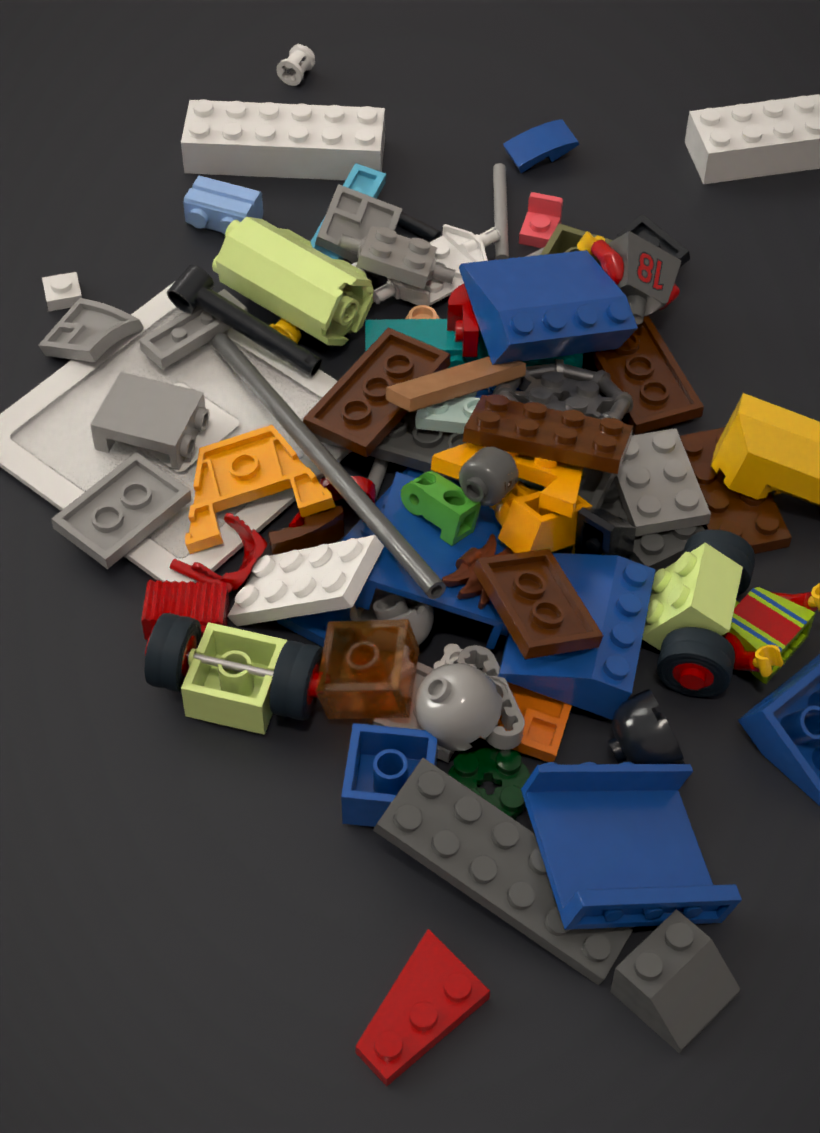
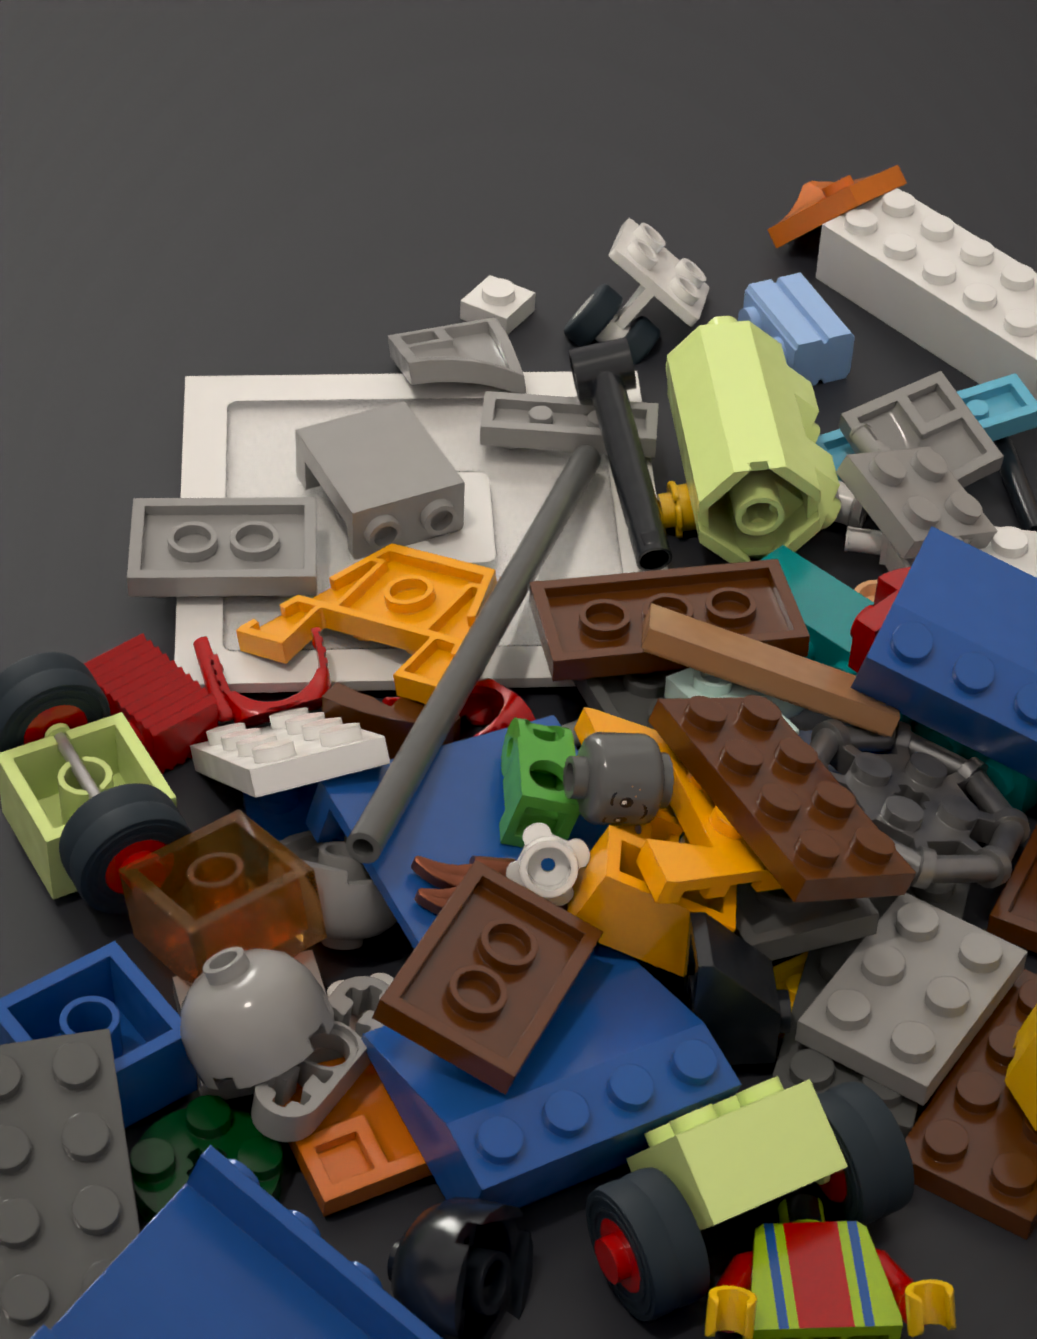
camera: 45 degrees right, 10 degrees down
none -> white plate [506,823,590,906]
none -> white plate [564,218,709,365]
none -> orange plate [767,165,907,248]

